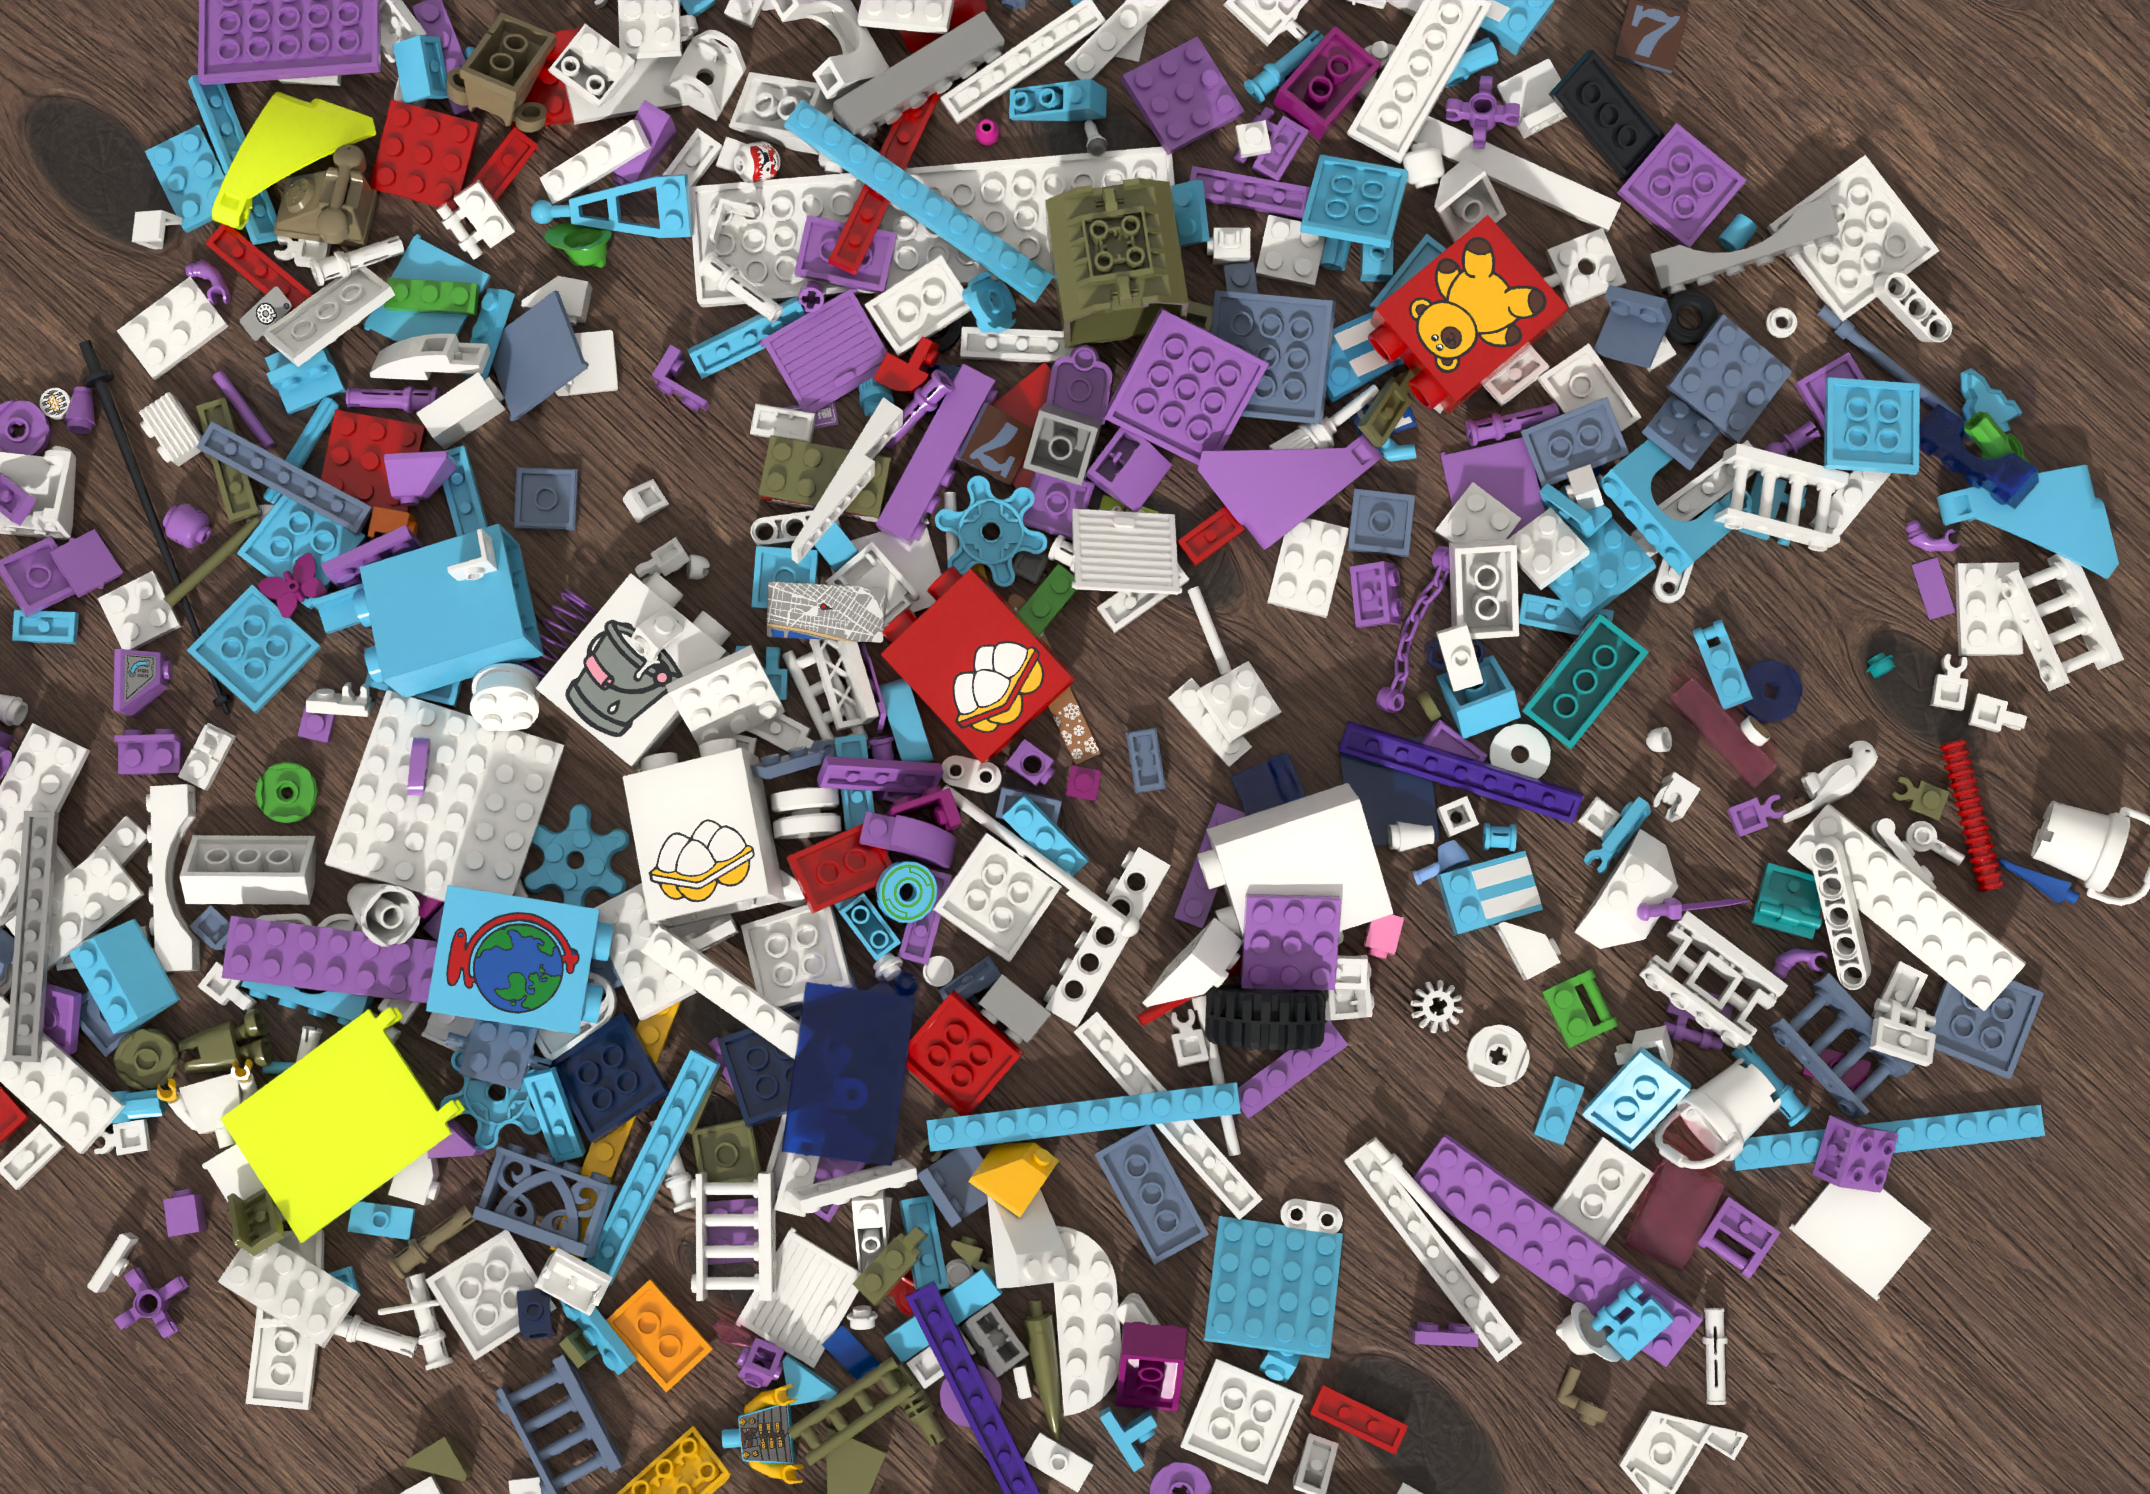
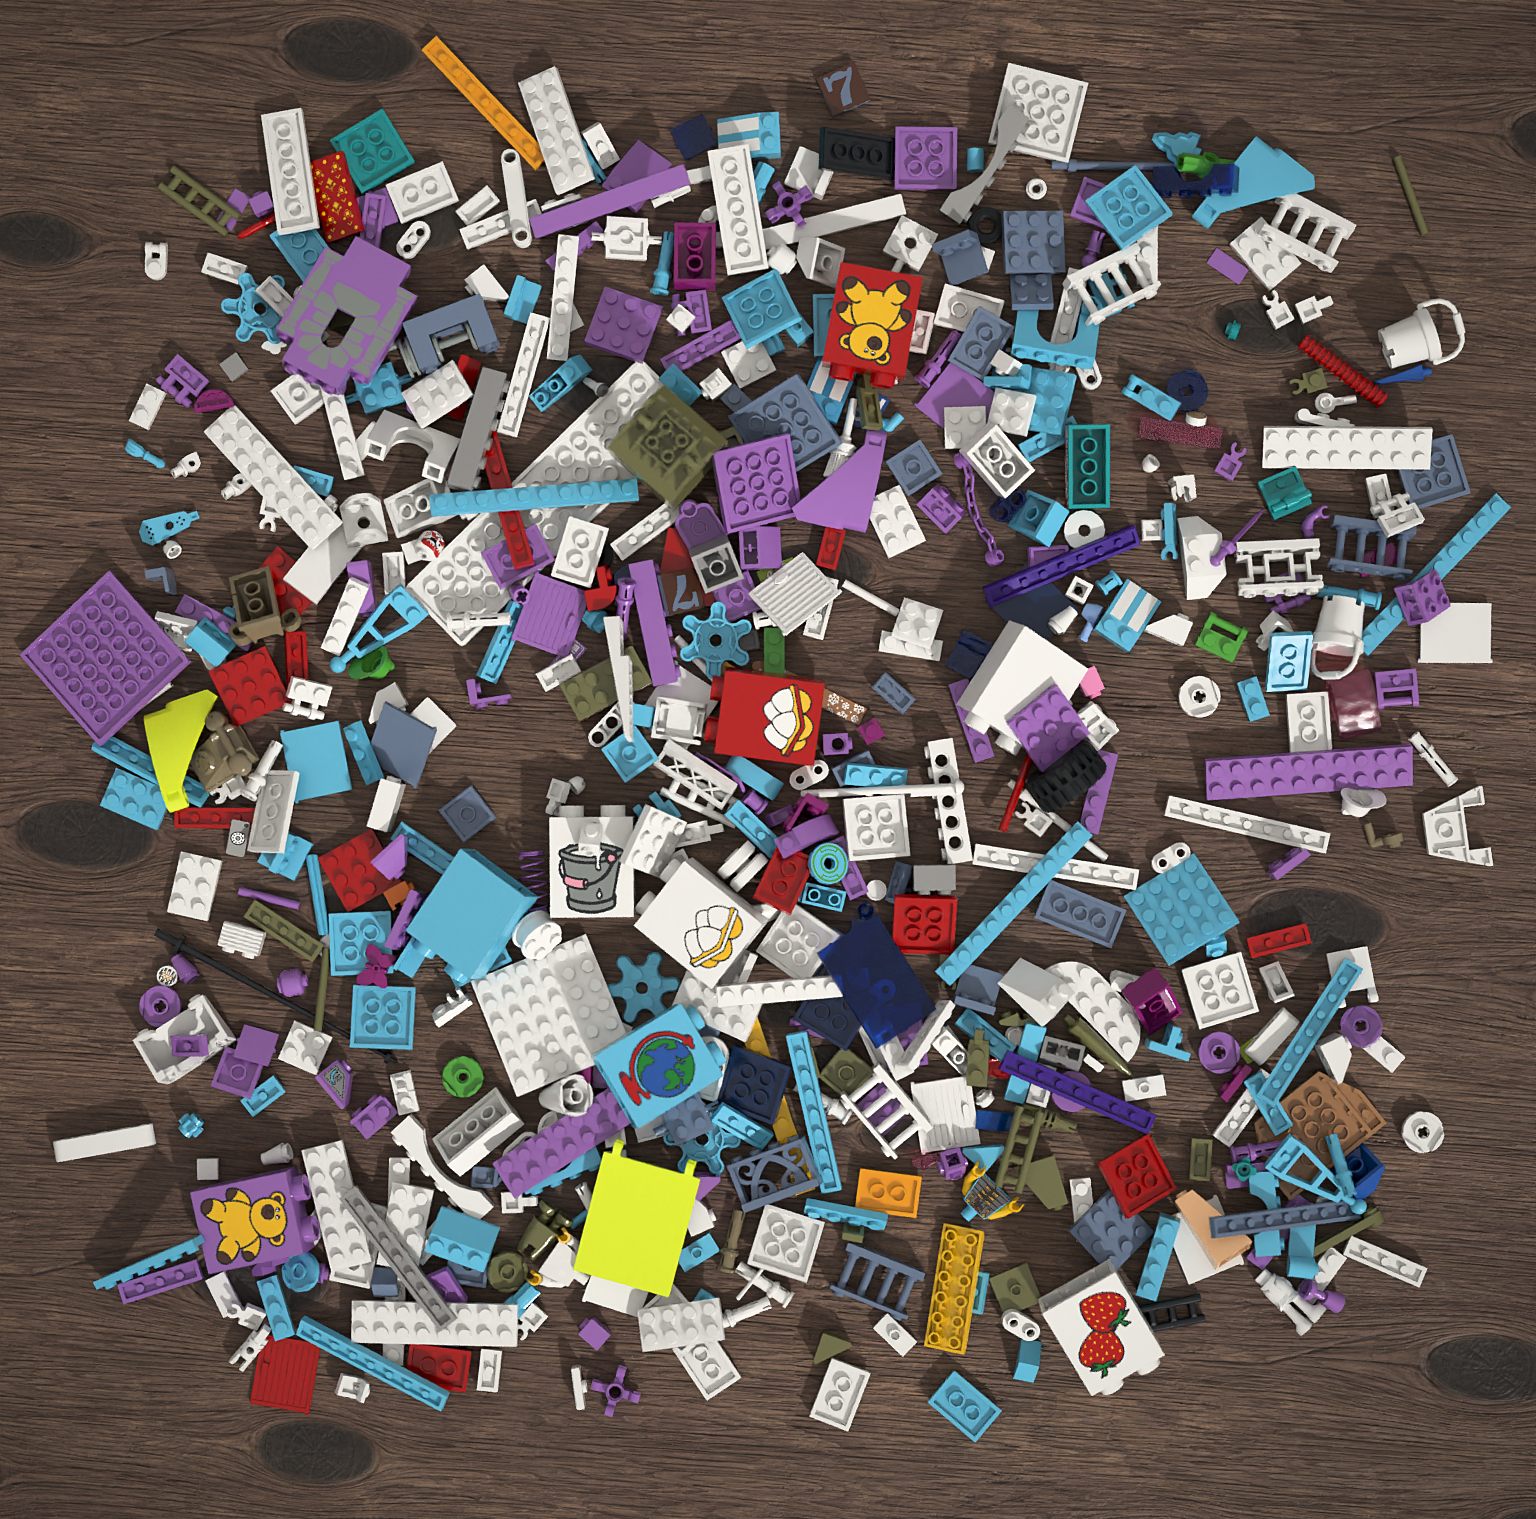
camera: 45 degrees left, 5 degrees up
white panel [132,210,183,249] -> none
medium lavender piece [185,259,232,306] -> none
sand blue plate [196,421,373,536] -> none
olive bracket [227,1188,285,1256] -> none
medium lavender plate [298,706,337,744] -> none
medium lavender pin [346,386,442,413] -> none
white slope [369,334,491,380] -> none
bright green plate [384,278,480,316] -> none
medium lavender beam [407,737,431,796] -> none
white bracket [447,528,497,581] -> none
dark blue bracket [517,1289,556,1340] -> none
white hinge [534,1248,613,1316] -> none
white slope [548,24,635,108] -> none
white slope [623,479,669,523] -> none
white bracket [708,198,757,245] -> none
sand blue hinge [751,739,837,779] -> none
light grey sticker [767,582,885,643] -> none
medium lavender plate [817,756,944,794] -> none
white plate [873,953,903,981] -> none
medium azure plate [962,272,1016,333] -> none
yellow slope [968,1142,1059,1218] -> none
dark pink hose [975,118,999,146] -> none
white slope [1143,918,1243,1007] -> none
white bar [1367,1137,1500,1283] -> none
white gear [1410,980,1464,1033] -> none
olive tile [1417,690,1442,722] -> none
white plate [1436,623,1483,692] -> none
medium azure plate [1590,1282,1674,1361] -> none
white animal [1782,741,1878,823] -> none
white beam [1810,836,1871,990] -> none
white beam [1873,272,1952,342] -> none
medium lavender piece [1905,520,1961,552] -> none

